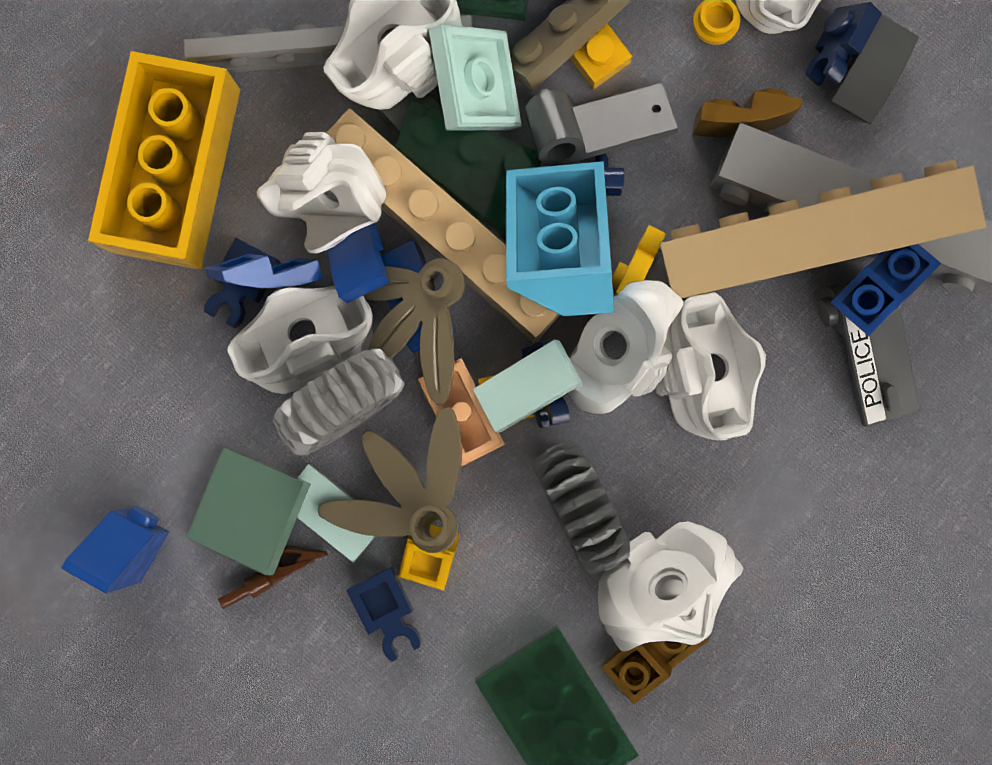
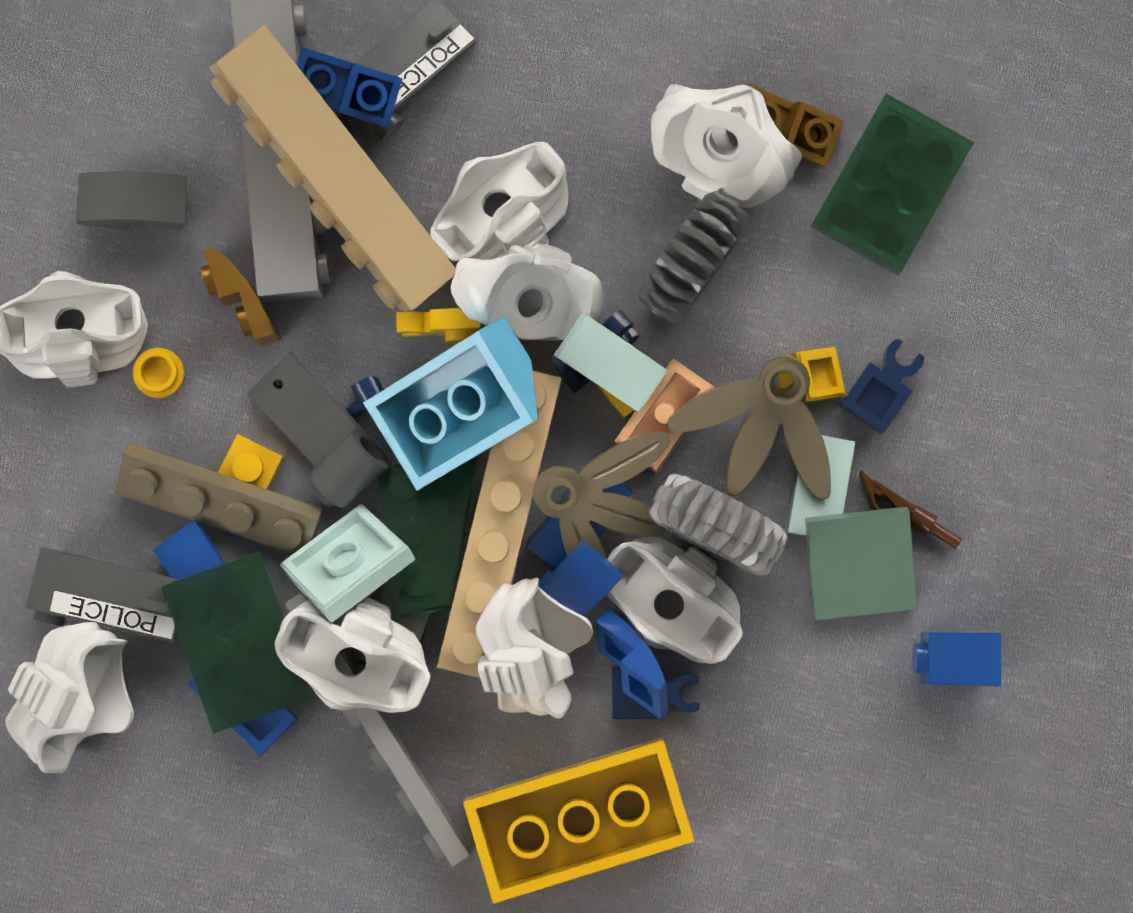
camera: 125 degrees left, 0 degrees up
dark blue plate [806,2,882,86] -> none

